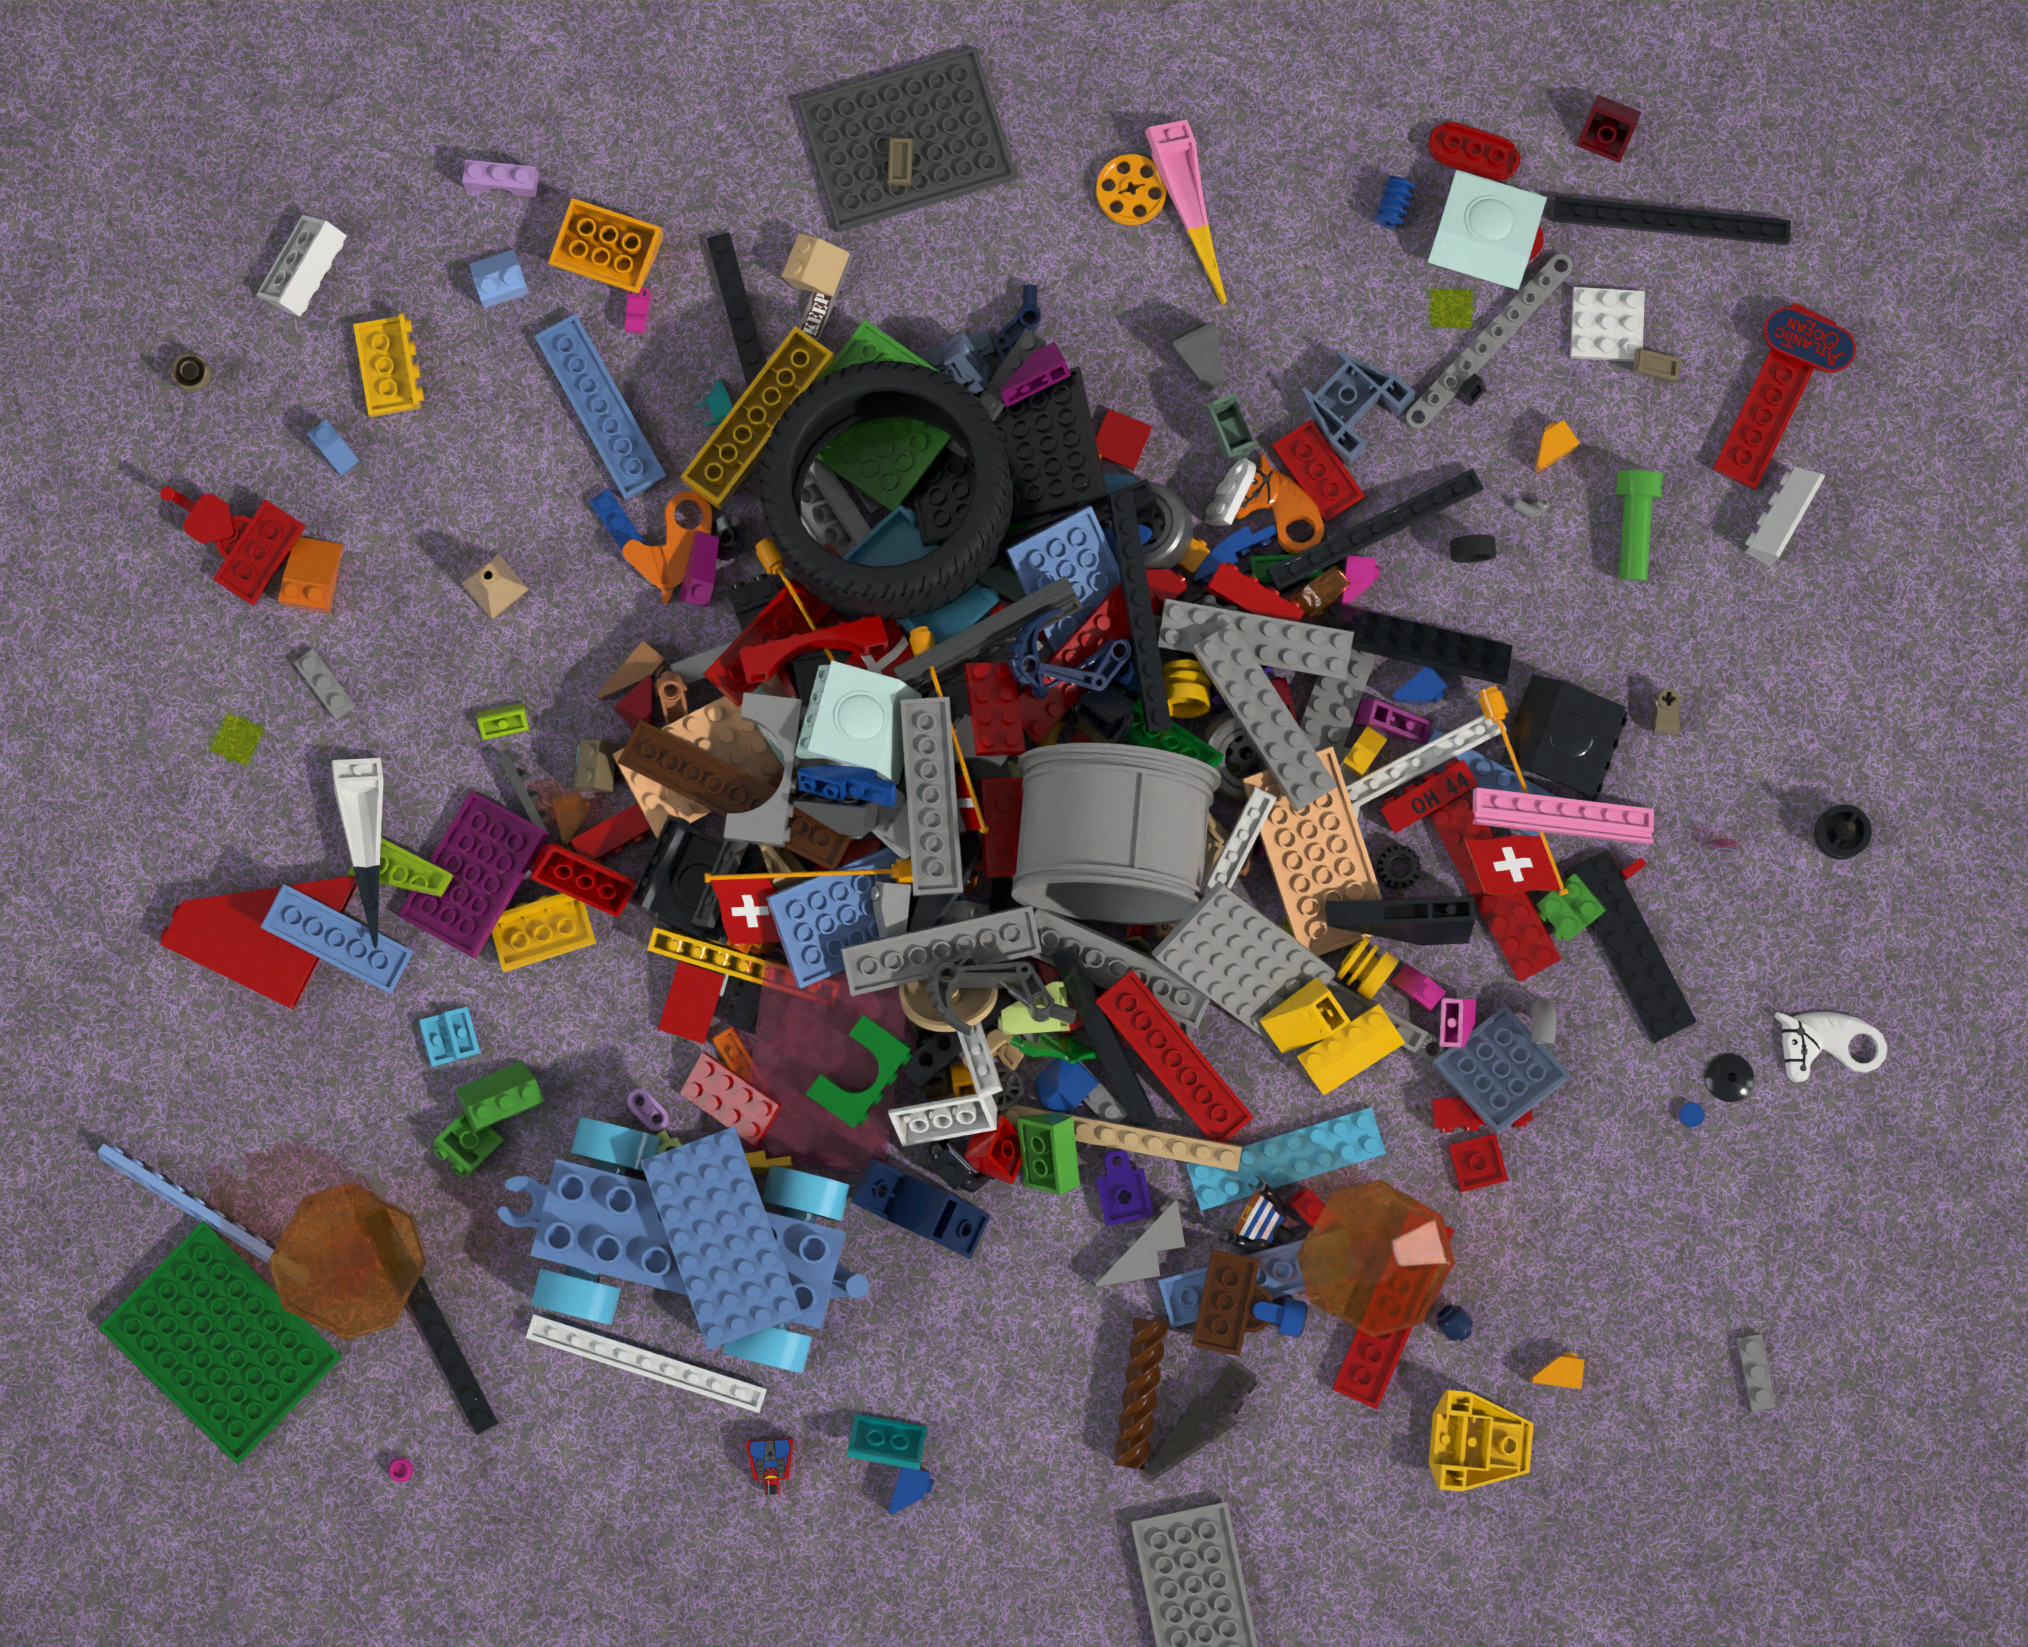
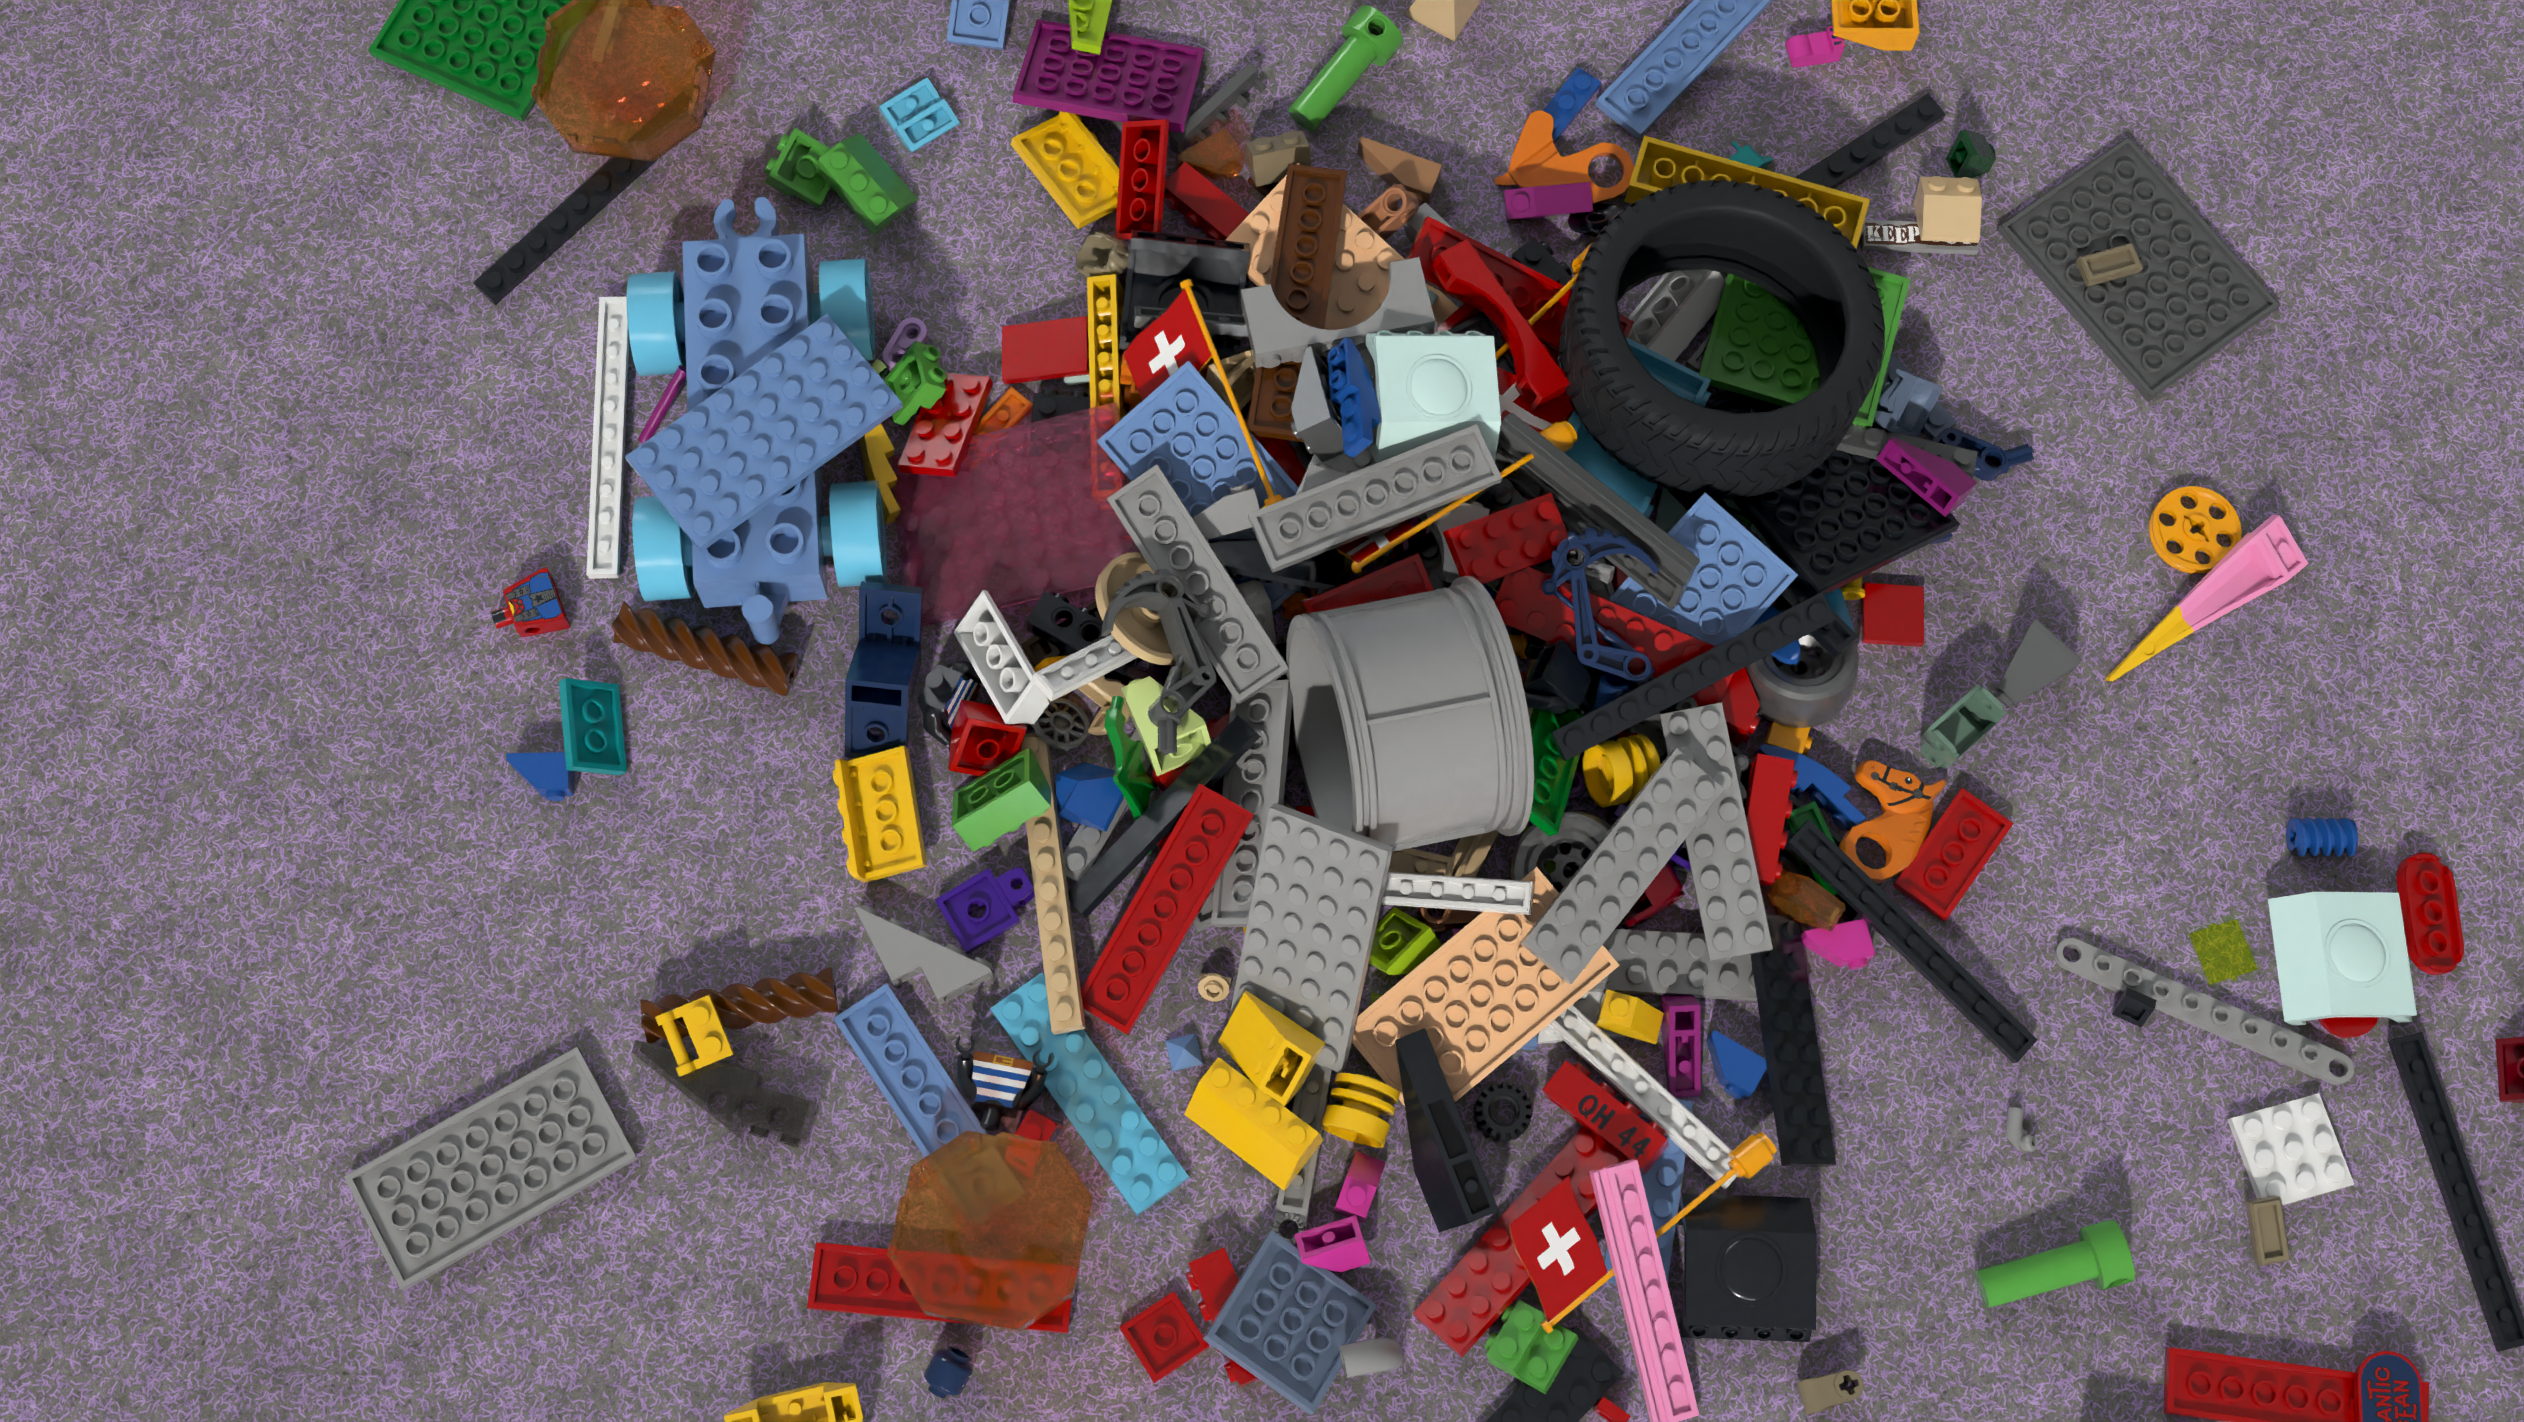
camera: 70 degrees right, 10 degrees down
dark pink plate [388,1457,414,1482] -> none
lime slope [477,703,530,741] -> none
dark red slope [613,675,655,732] -> none
green arch [806,1013,912,1129] -> none
reddish brown plate [1191,1249,1308,1357] -> none
white plate [1203,458,1256,526] -> none
sand blue wedge [1301,351,1415,466] -> none
black tyre [1450,534,1496,563] -> none
light orange slope [1534,420,1580,473] -> none
none -> reddish brown piece [611,601,799,696]
none -> magenta bar [638,366,686,444]
none -> yellow plate [655,995,734,1077]
none -> yellow bracket [833,746,928,883]
none -> bright green plate [883,341,947,425]
none -> dark tan hair [1076,231,1129,278]
none -> medium blue slope [1165,1033,1203,1072]
none -> tan plate [1198,973,1231,1002]
none -> bright green piece [1288,5,1404,132]
none -> lime slope [1369,907,1442,975]
none -> dark green slope [1946,130,1996,178]

